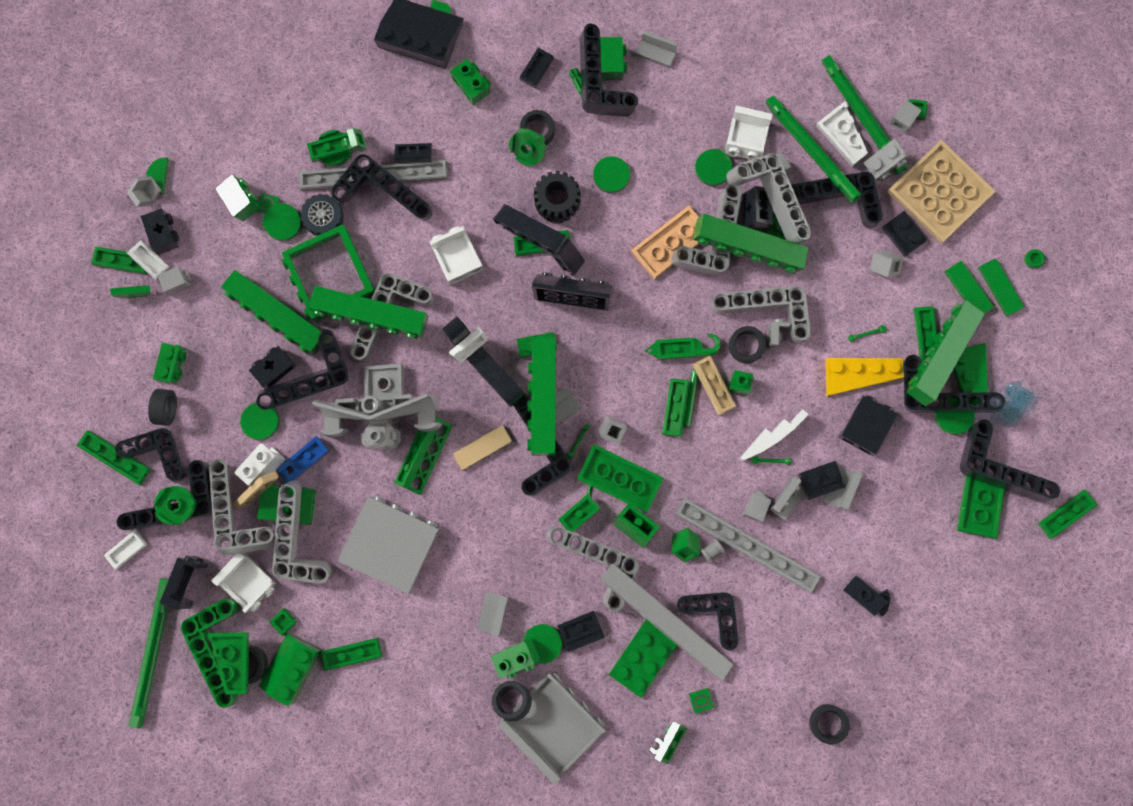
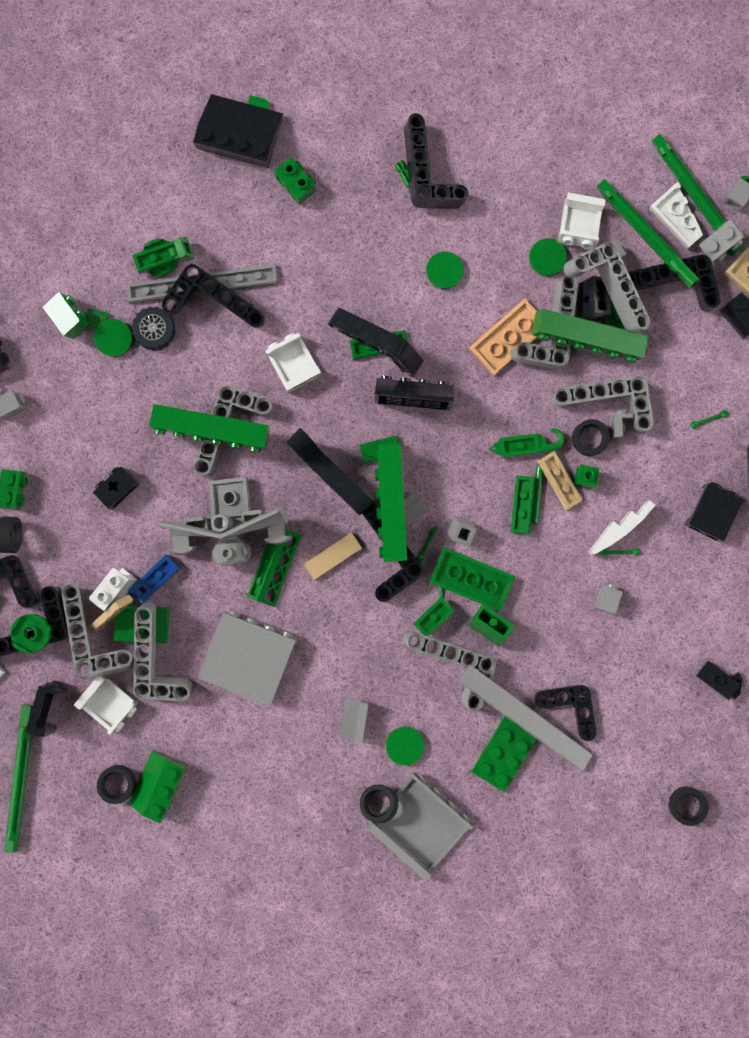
camera: 10 degrees left, 5 degrees up
green beam [181,599,239,708] -> none
green wing [207,632,249,694] -> none
green brick [221,269,328,355] -> none
green tile [240,403,280,440] -> none
black beam [256,329,349,410] -> none
green tile [269,608,297,636] -> none
green window [281,224,375,323] -> none
green tile [320,637,383,671] -> none
black plate [394,143,433,163] -> none
white tile [449,327,488,364] -> none
green brick [491,638,540,679] -> none
green plate [509,128,546,166] -> none
black plate [519,47,554,89] -> none
black tyre [520,110,555,146] -> none
black tyre [534,171,581,223] -> none
black plate [557,610,605,652] -> none
green brick [600,37,627,80] -> none
light grey panel [636,31,678,68] -> none
plate [650,721,687,764] -> none
green panel [672,527,700,563] -> none
light grey tile [675,498,822,594] -> none
green tile [688,688,714,713] -> none
light grey bush [700,538,725,564] -> none
light grey bracket [769,476,805,520] -> none
black plate [798,461,846,500] -> none
light grey panel [823,467,863,511] -> none
yellow wing [825,358,904,397] -> none
light grey panel [870,250,904,277] -> none

